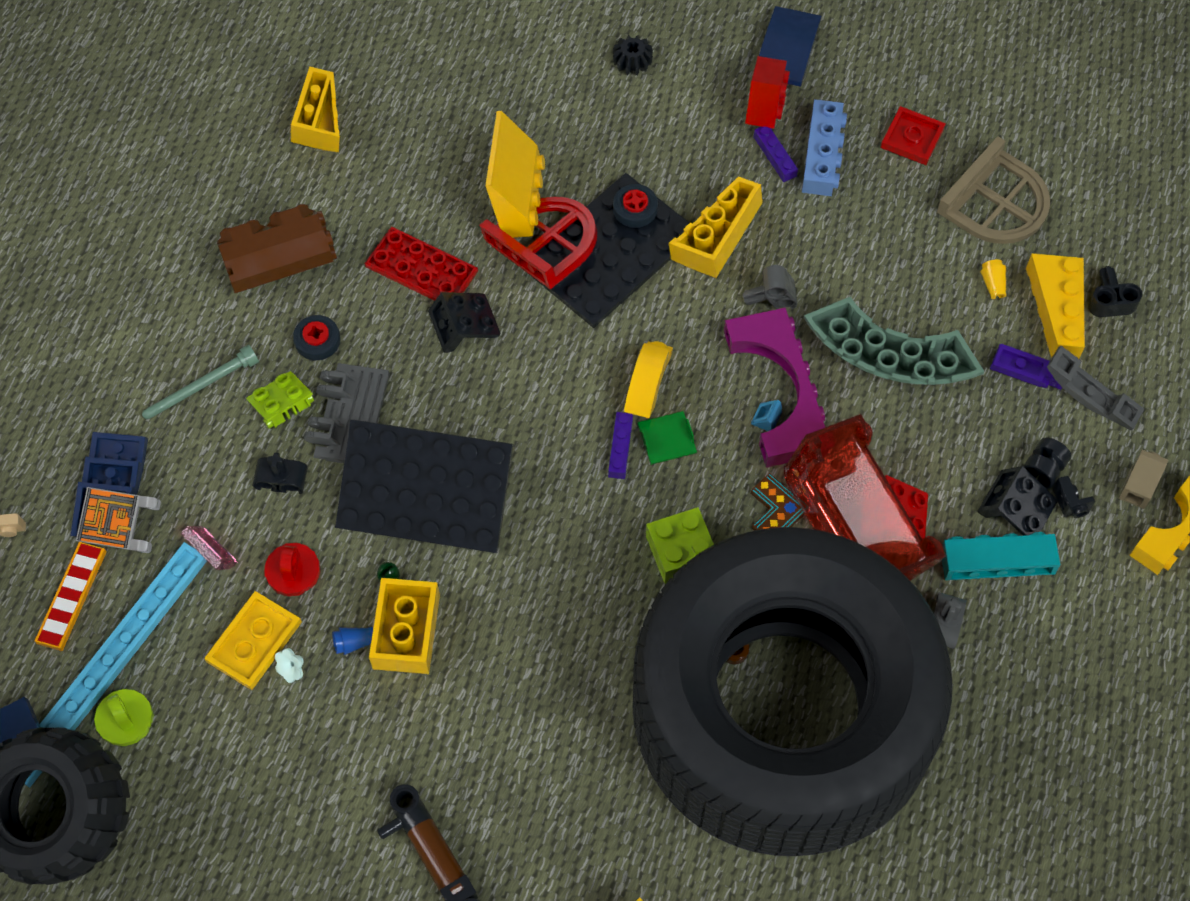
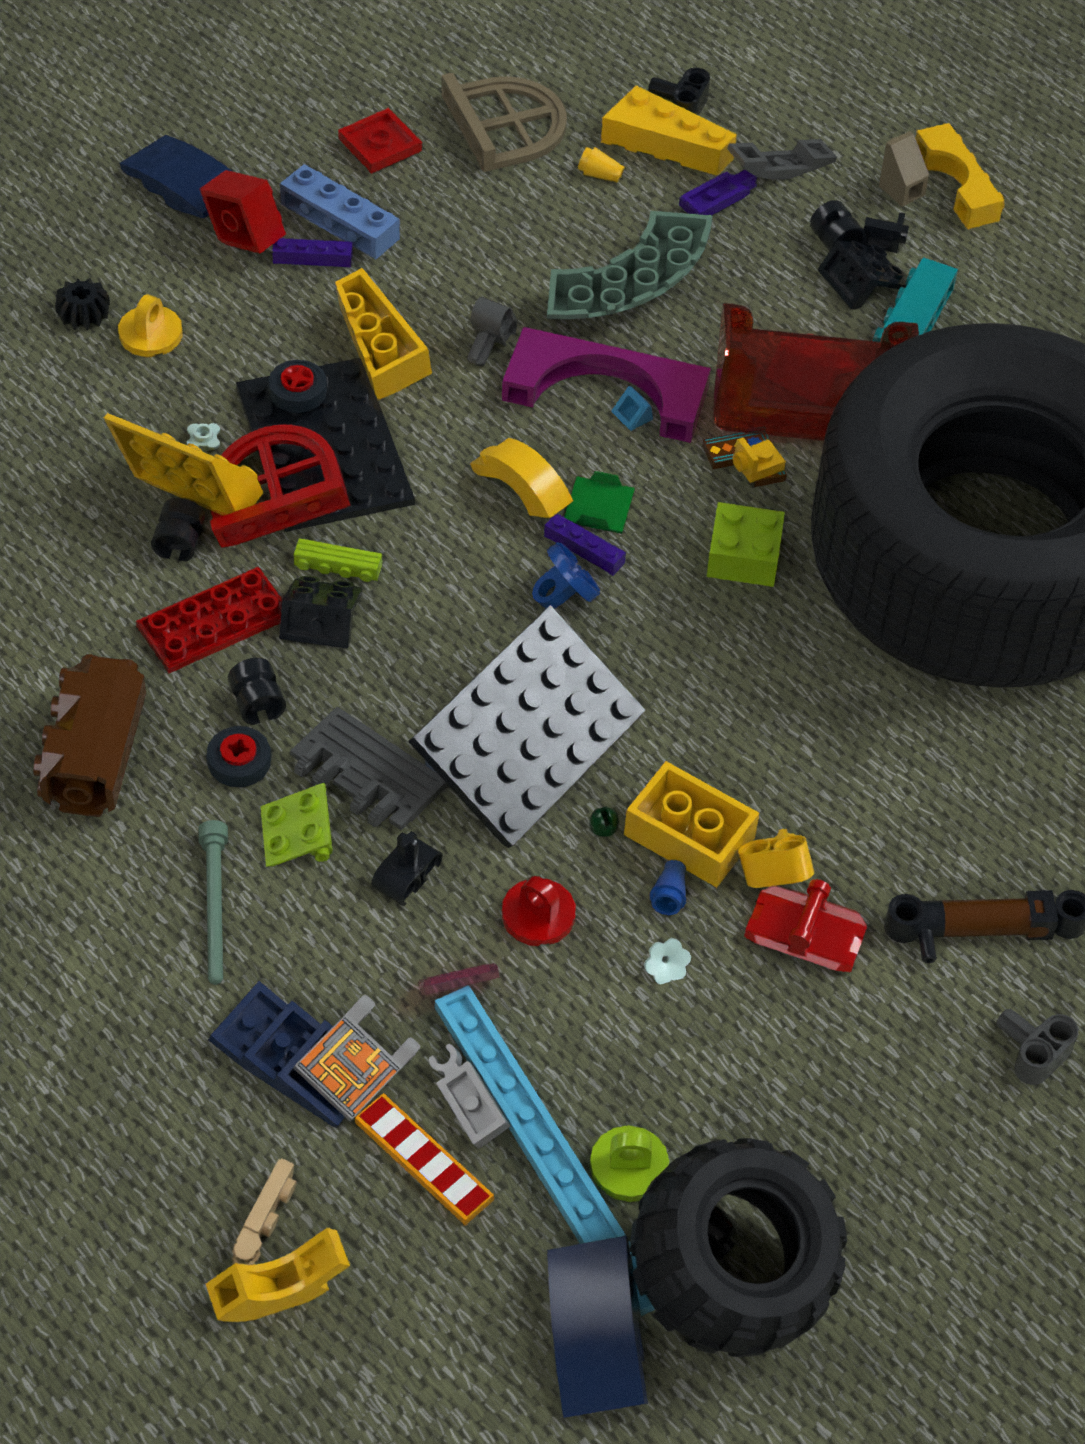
camera: 65 degrees left, 10 degrees down
yellow plate [204,591,302,690] -> none
none -> yellow tile [118,294,183,357]
none -> black wheel [151,497,206,562]
none -> light aqua plate [187,423,220,452]
none -> black wheel [228,658,286,725]
none -> lime piece [294,538,382,582]
none -> light grey plate [429,1044,511,1149]
none -> blue tile [532,542,600,609]
none -> yellow bracket [733,437,786,483]
none -> yellow beam [738,829,814,888]
none -> red shield [744,879,867,972]

